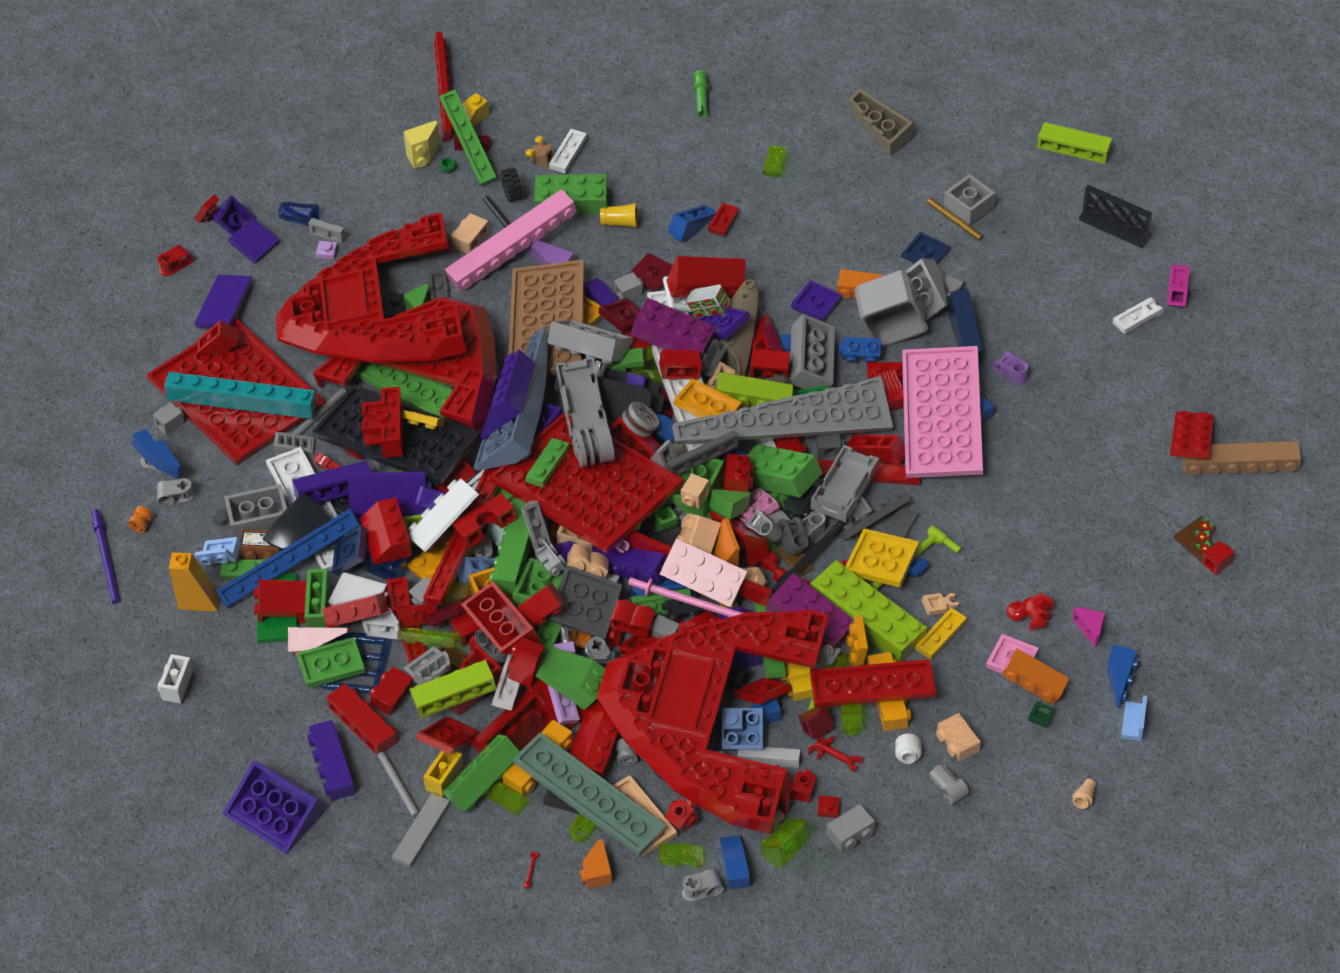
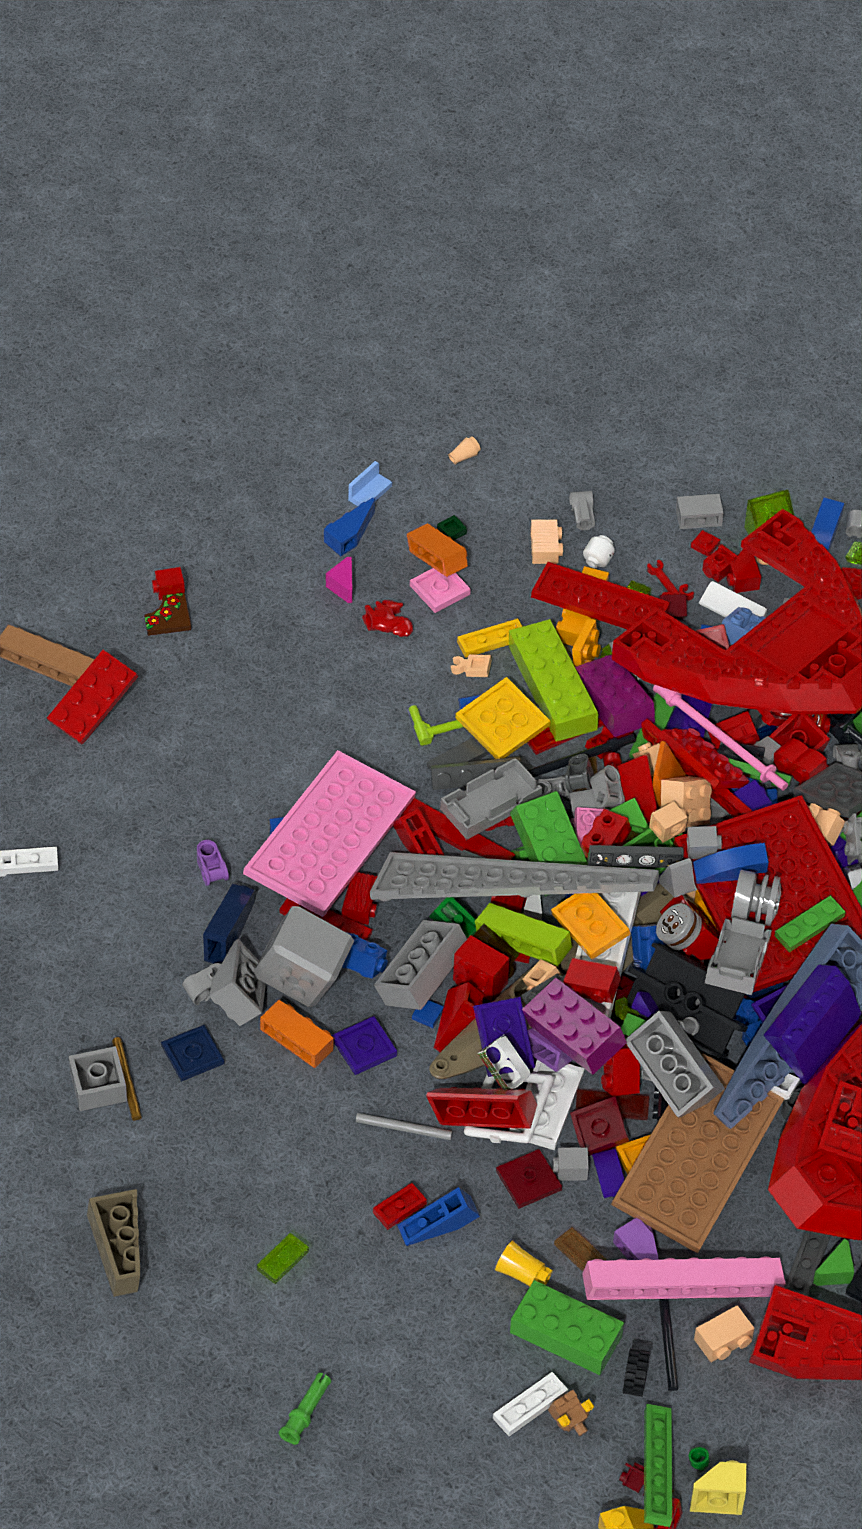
camera: 155 degrees left, 0 degrees up
none -> light grey bar [356,1113,453,1140]
none -> clear orange tile [554,1227,606,1271]
none -> light grey brick [686,826,721,859]
none -> blue slope [693,843,769,884]

